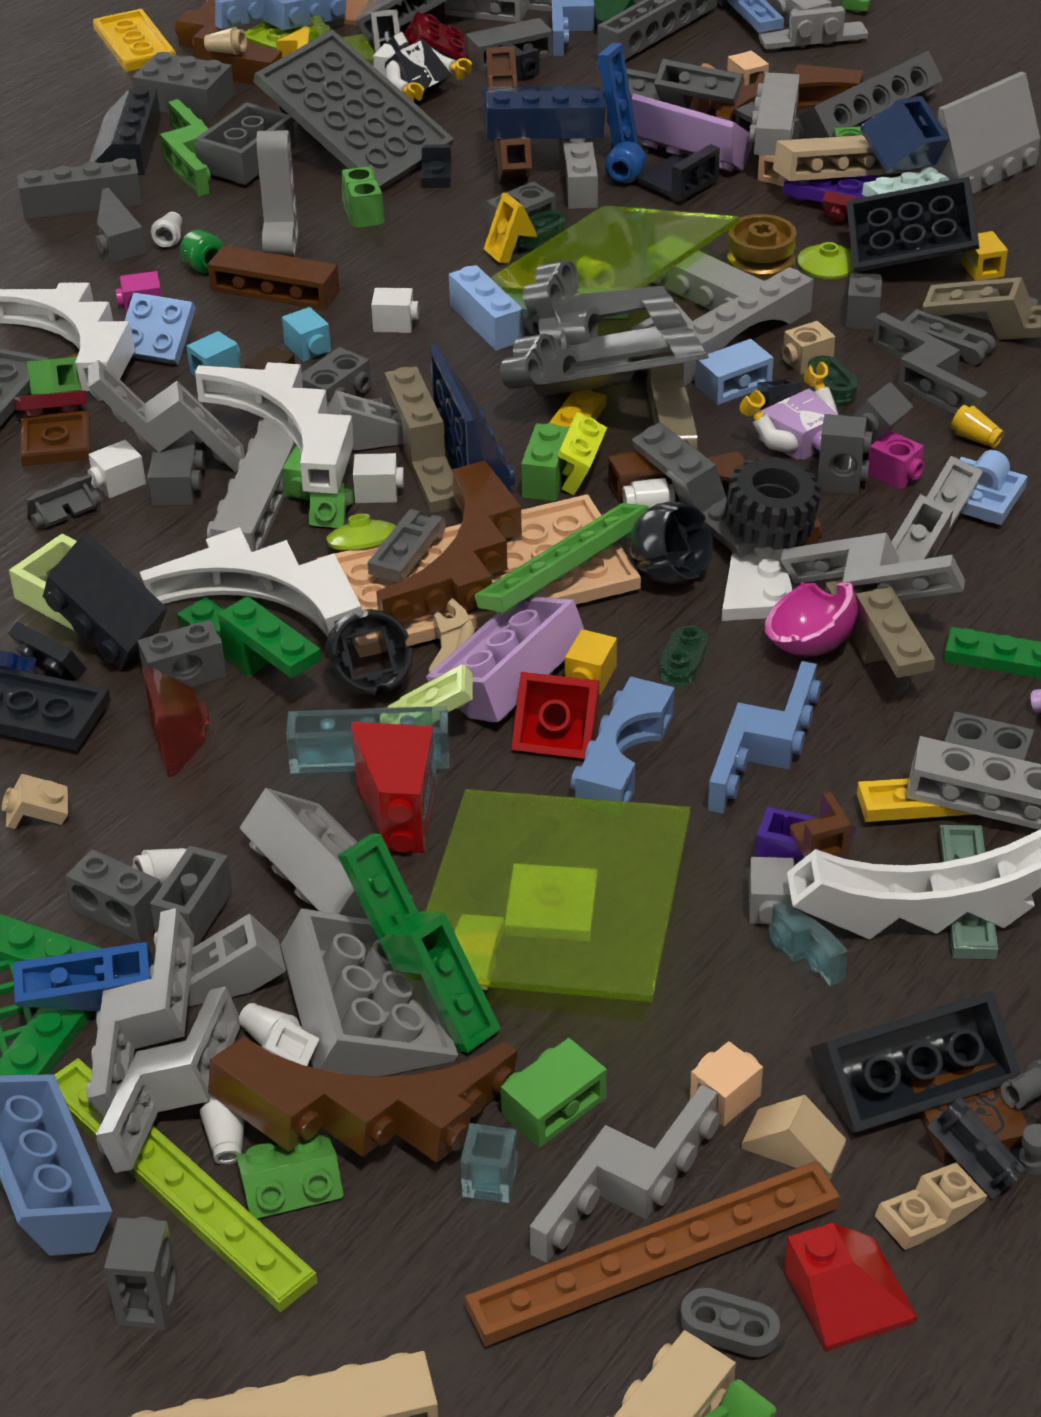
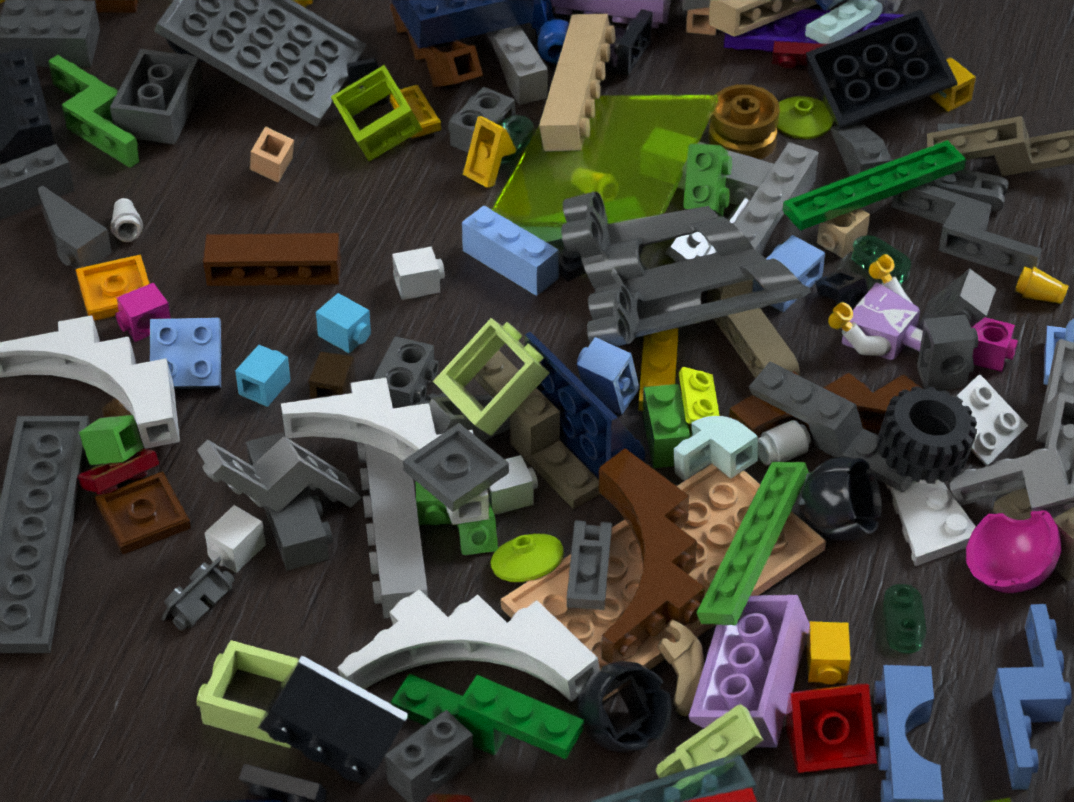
camera: 20 degrees left, 5 degrees up
green head [180,229,225,274] -> none
light grey beam [256,130,298,256] -> none
bright green piece [342,167,385,228] -> none
none -> light orange tile [75,255,150,321]
none -> light nougat brick [250,127,294,183]
none -> lime window [331,65,423,161]
none -> yellow plate [389,85,441,138]
none -> dark grey plate [403,423,509,512]
none -> yellowish green window [433,318,550,436]
none -> tan brick [539,14,615,151]
none -> light blue brick [577,337,640,415]
none -> light aqua brick [674,416,758,481]
none -> bright green bracket [683,144,732,216]
none -> green plate [782,140,966,231]
none -> white hinge [957,374,1028,466]

